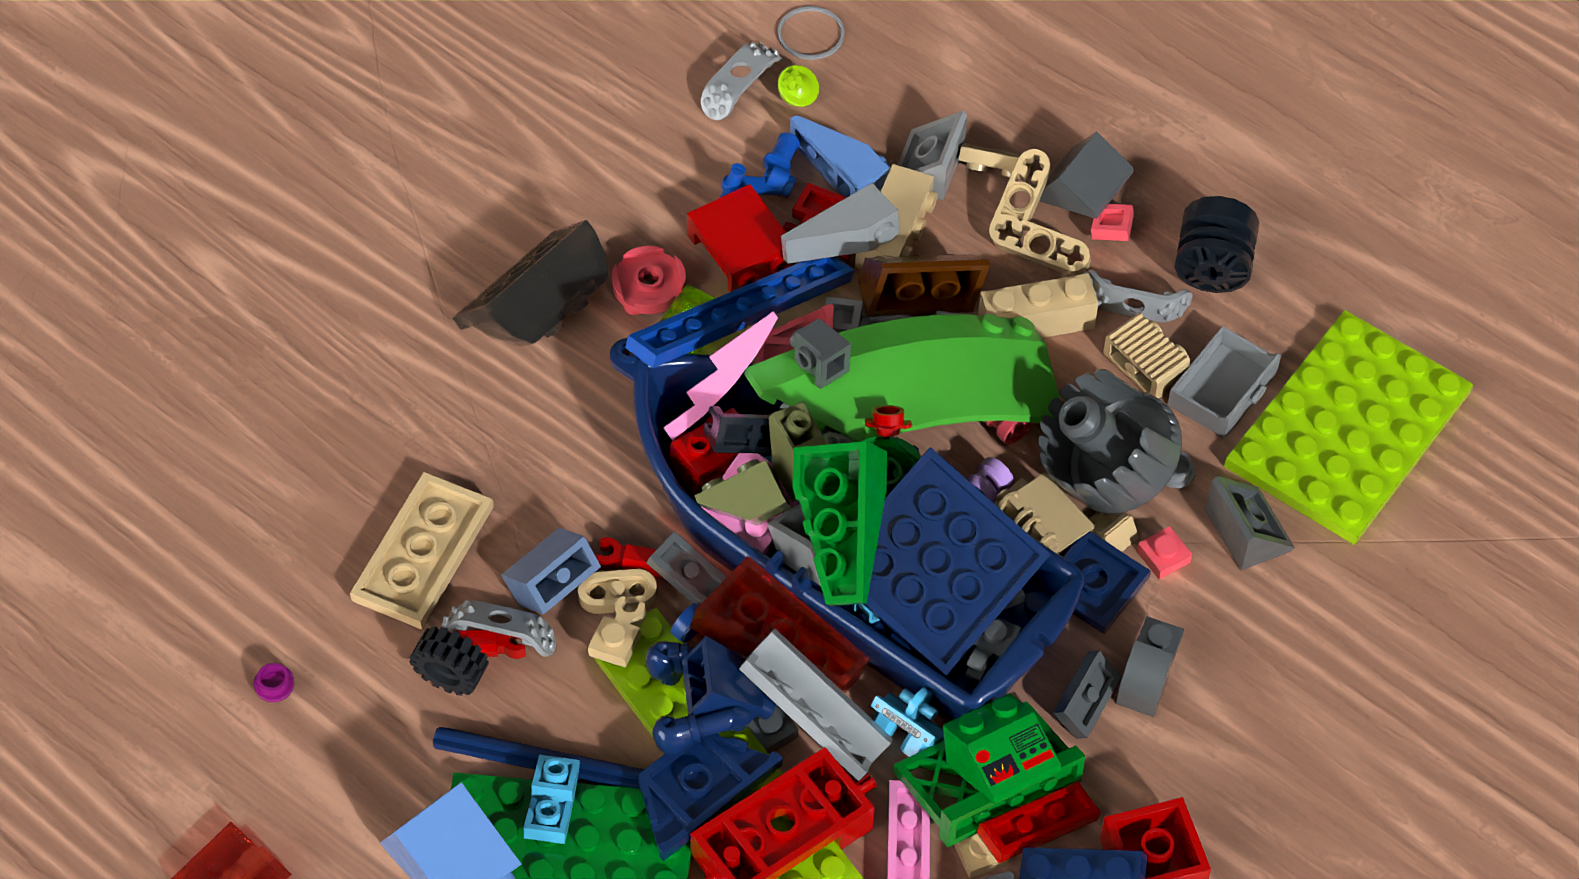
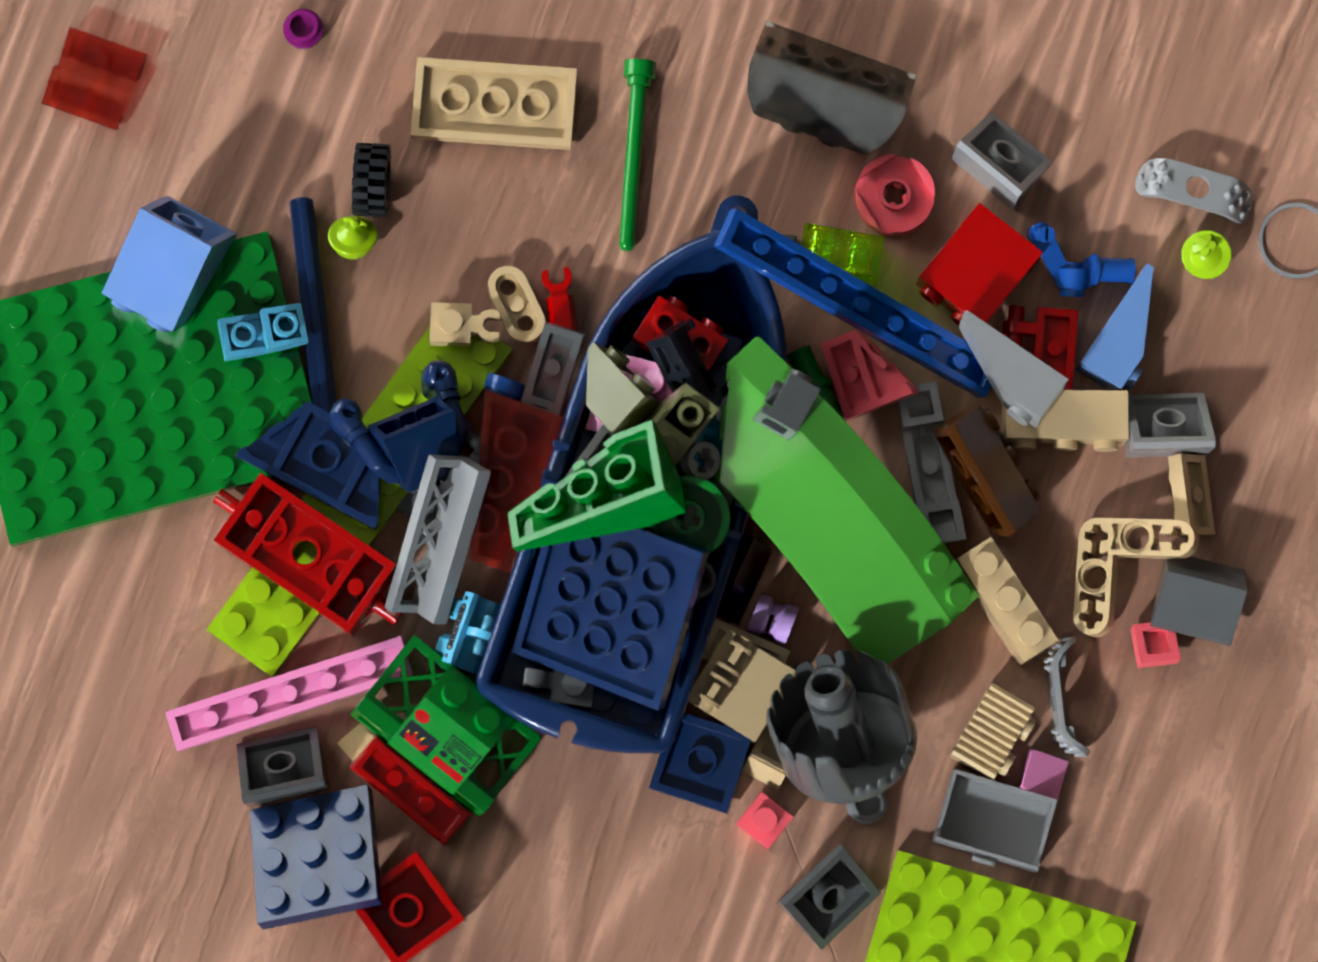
camera: 70 degrees right, 25 degrees up
light grey piece [441,600,556,657] -> none
red bar [457,629,526,659] -> none
sand blue brick [502,528,601,615] -> none
bright pink slope [664,311,778,441] -> none
red plate [865,405,912,437] -> none
dark grey plate [1053,651,1122,739] -> none
dark grey brick [1116,616,1184,717] -> none
black wheel [1174,196,1260,293] -> none
none -> lime hat [328,215,378,259]
none -> green piece [619,59,657,252]
none -> light grey slope [951,112,1053,210]
none -> bright pink slope [1018,749,1068,801]

